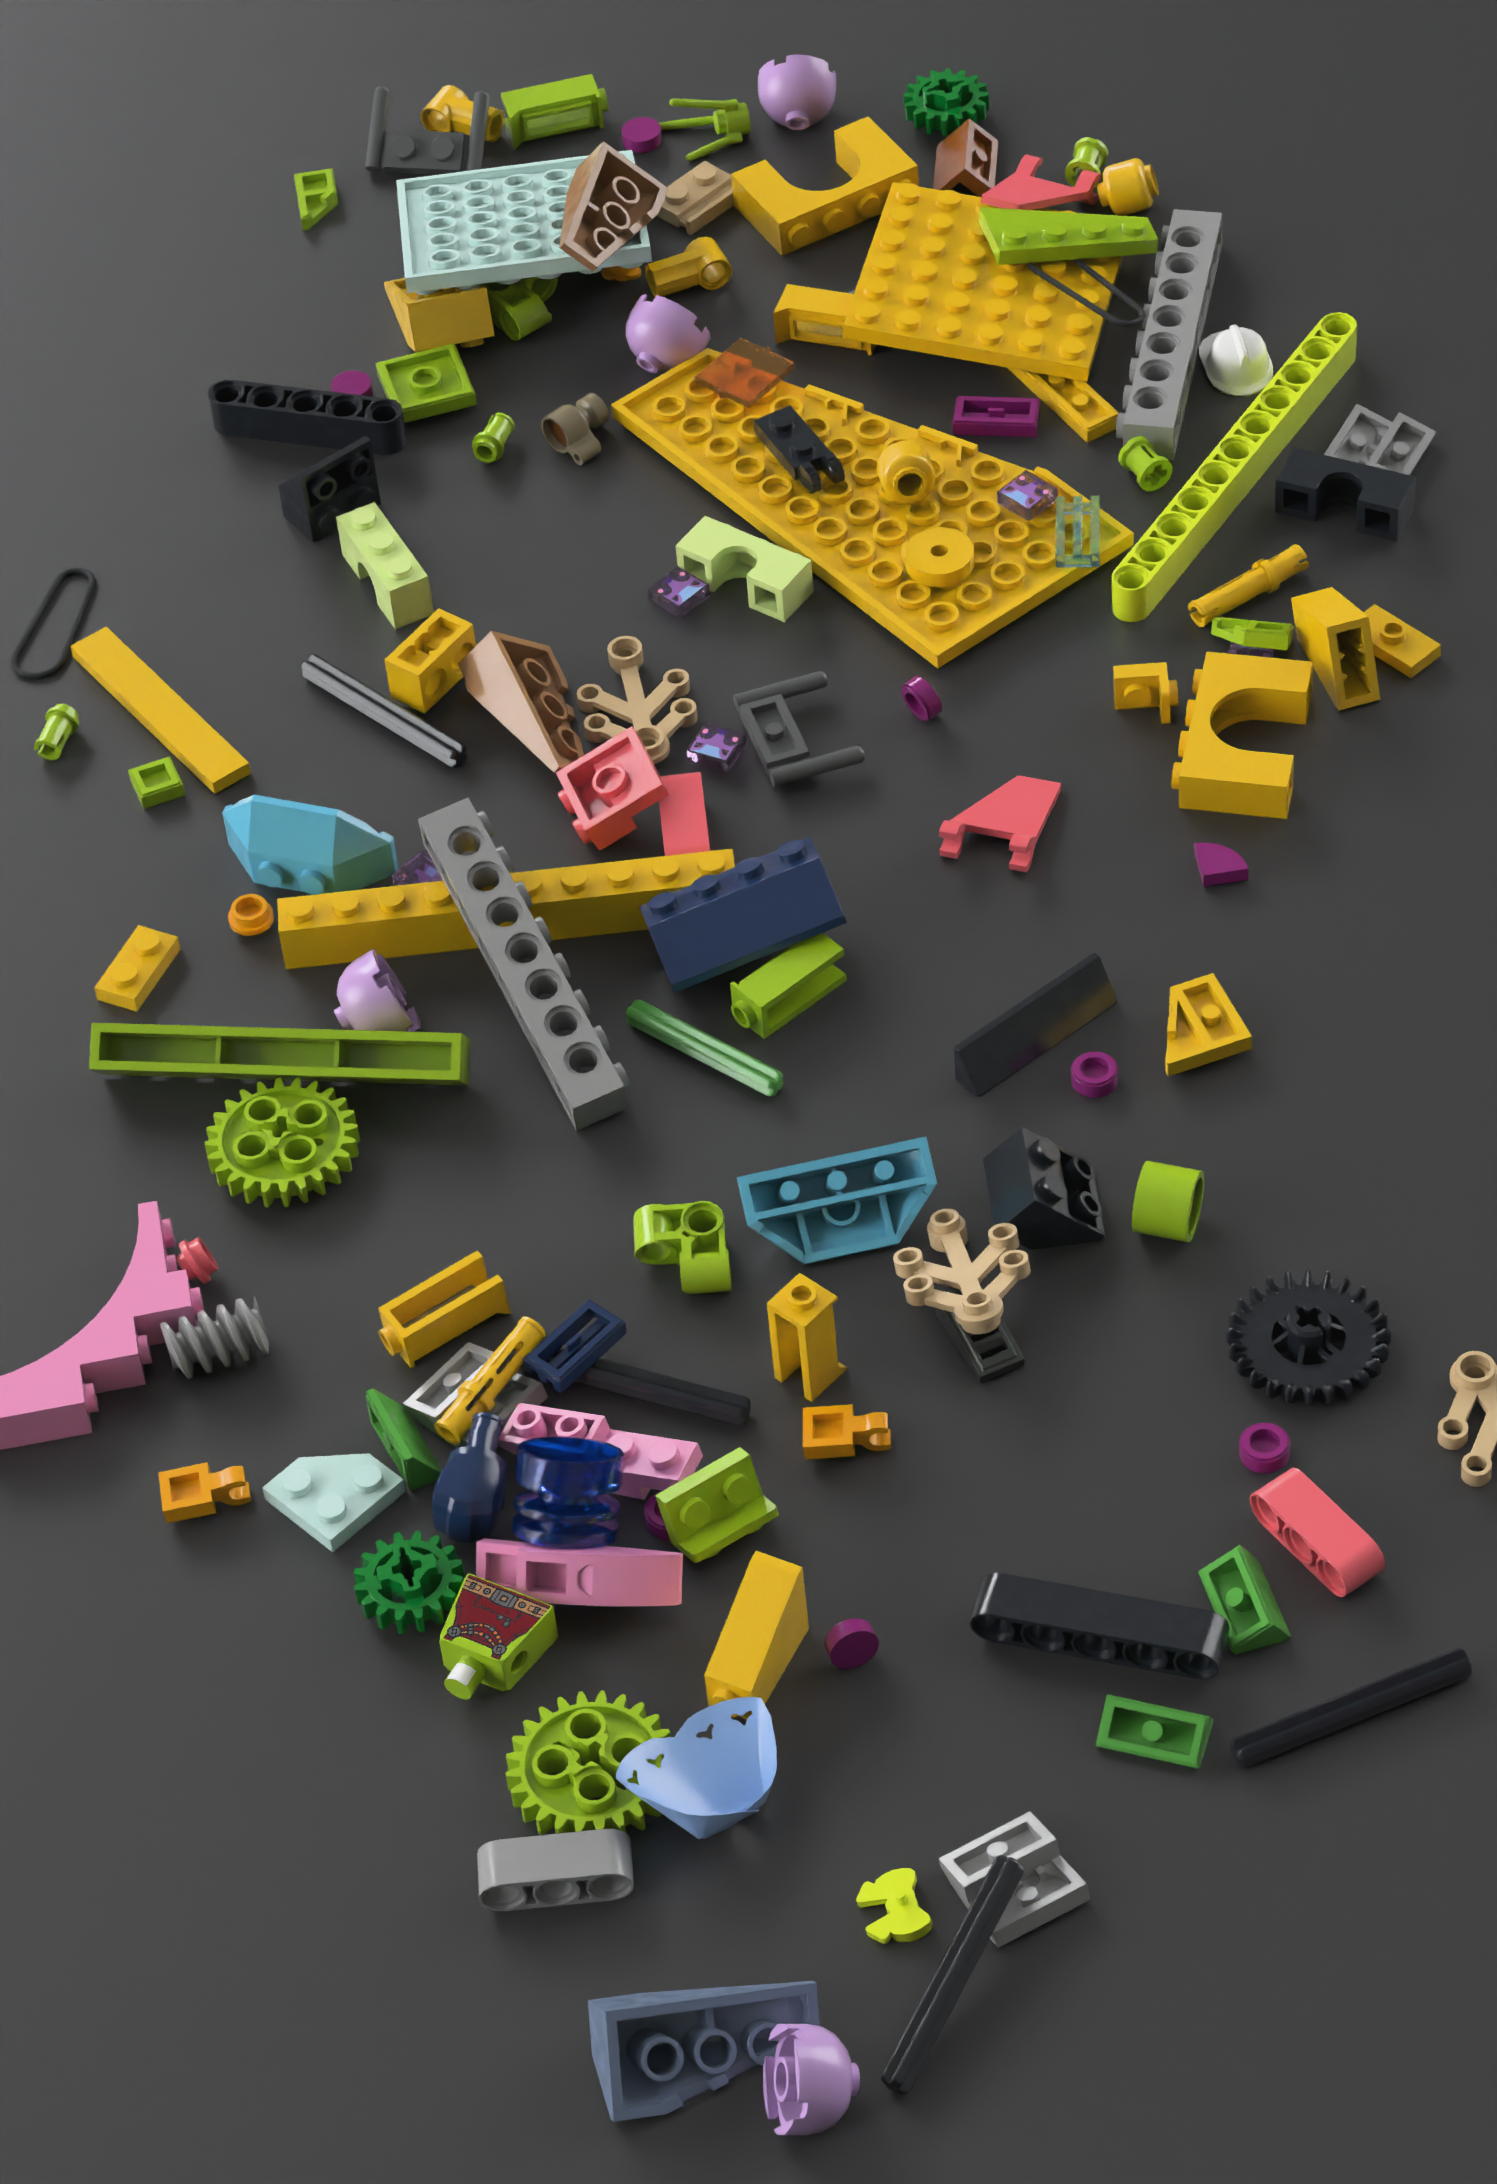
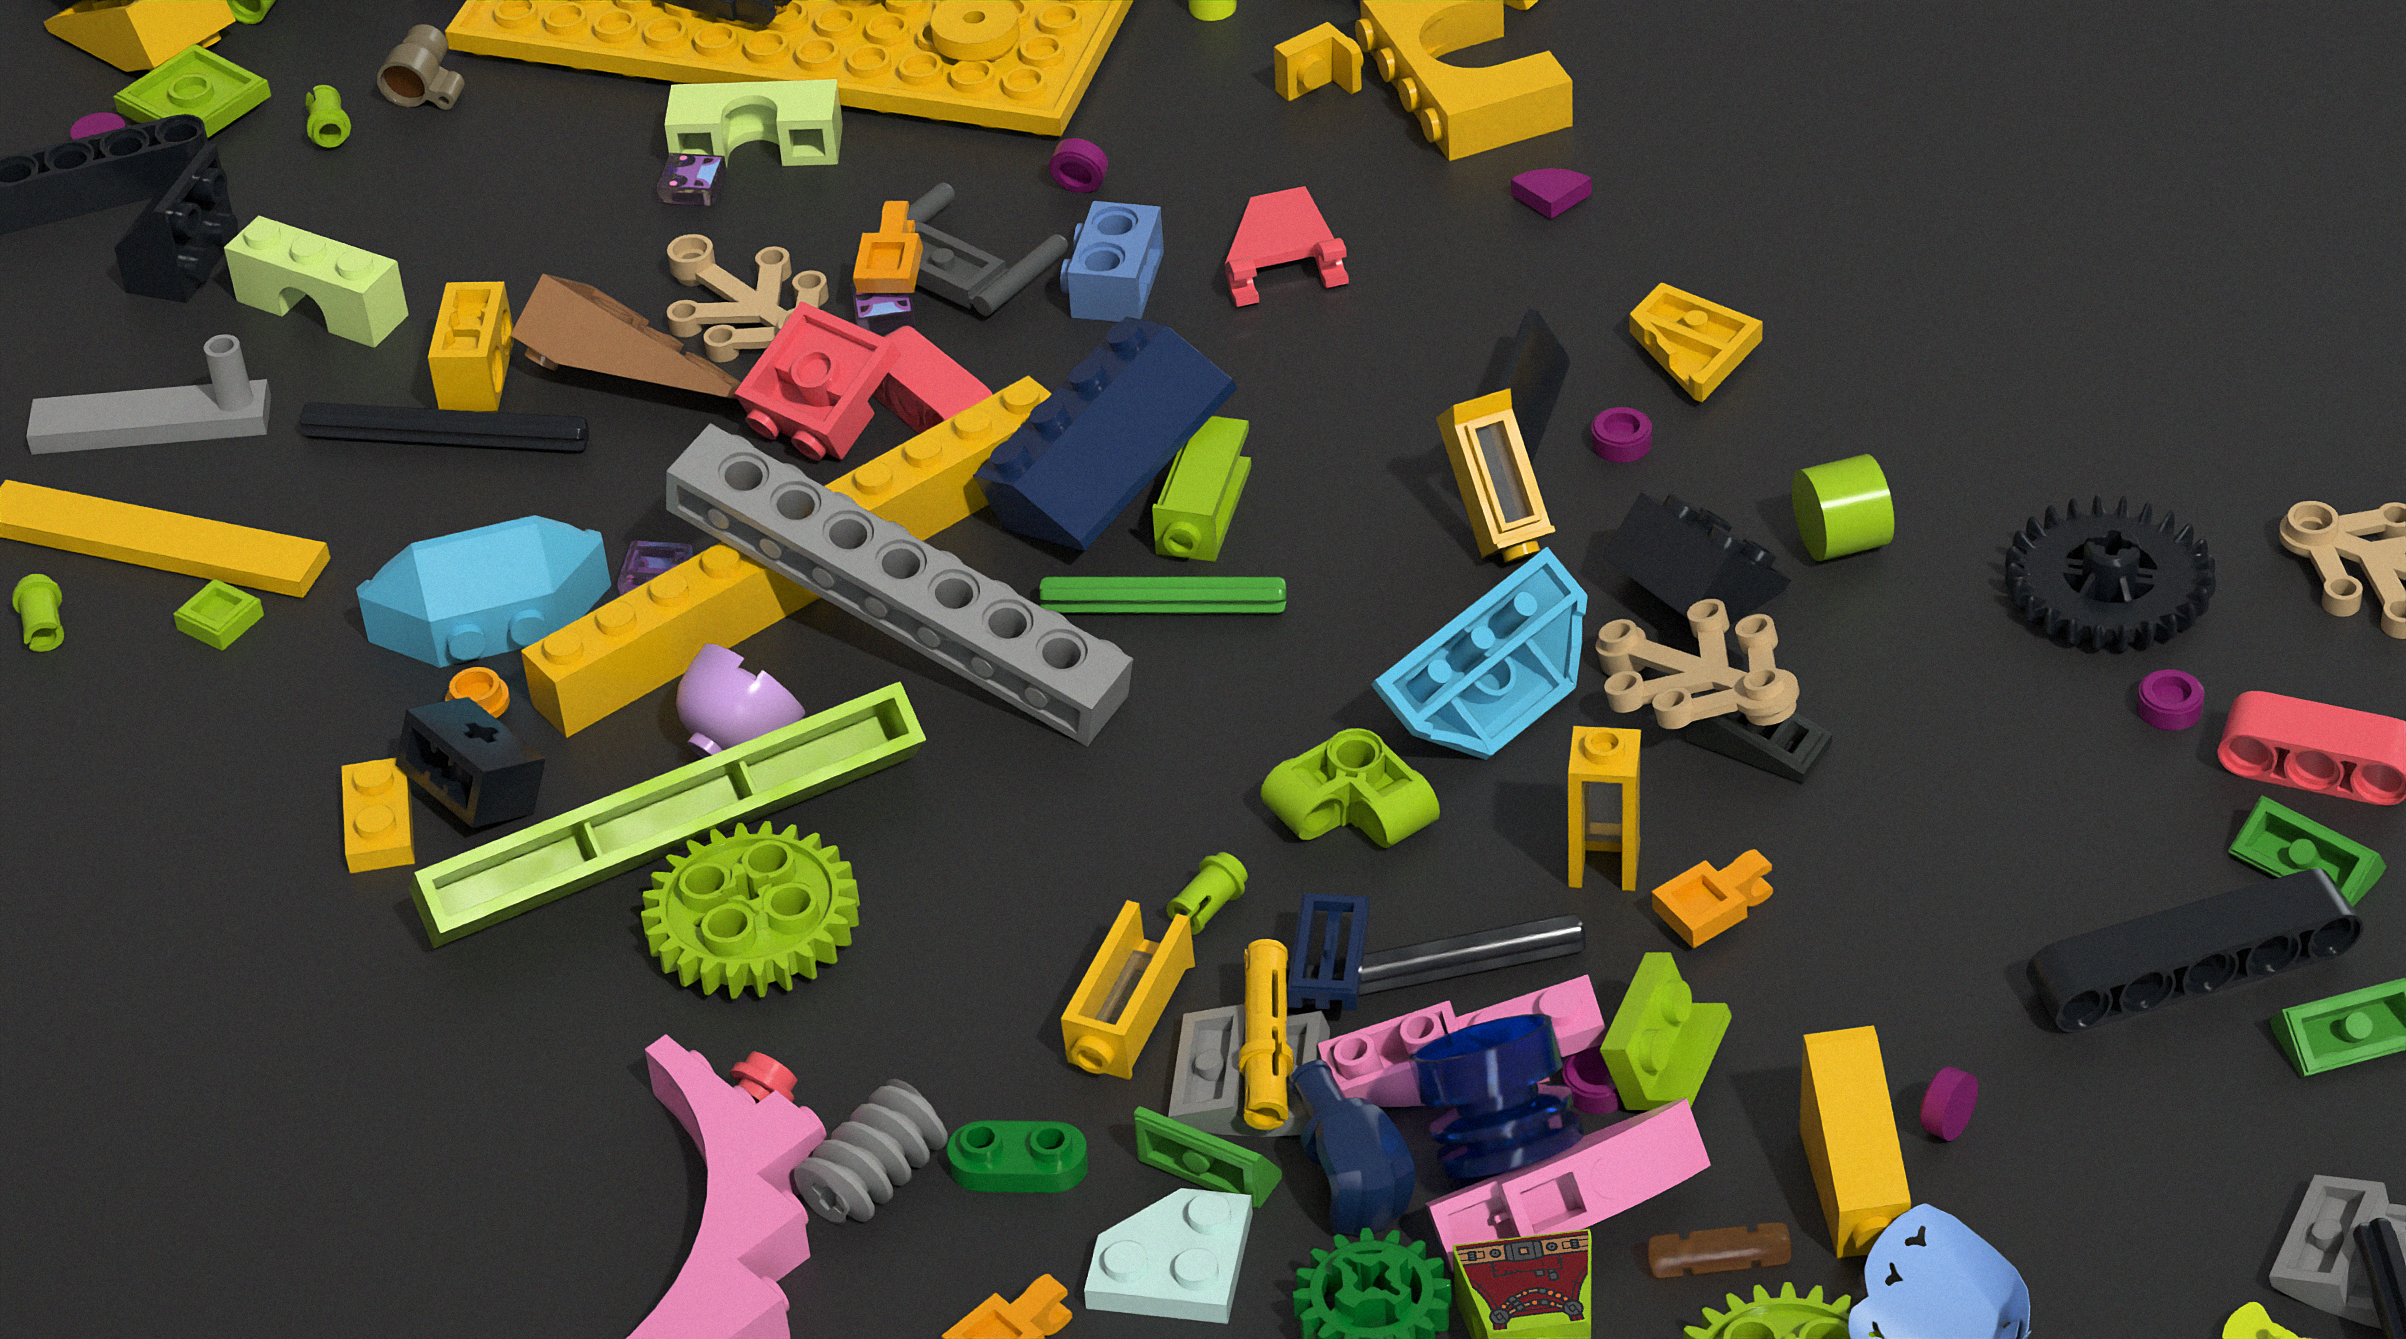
camera: 35 degrees left, 5 degrees down
none -> light grey piece [26,334,271,455]
none -> black brick [395,697,546,828]
none -> light orange plate [853,201,923,293]
none -> green plate [947,1120,1089,1193]
none -> medium blue brick [1060,201,1164,322]
none -> lime pin [1166,852,1248,935]
none -> yellow window [1436,388,1556,563]
none -> clear orange axle [1648,1221,1791,1279]

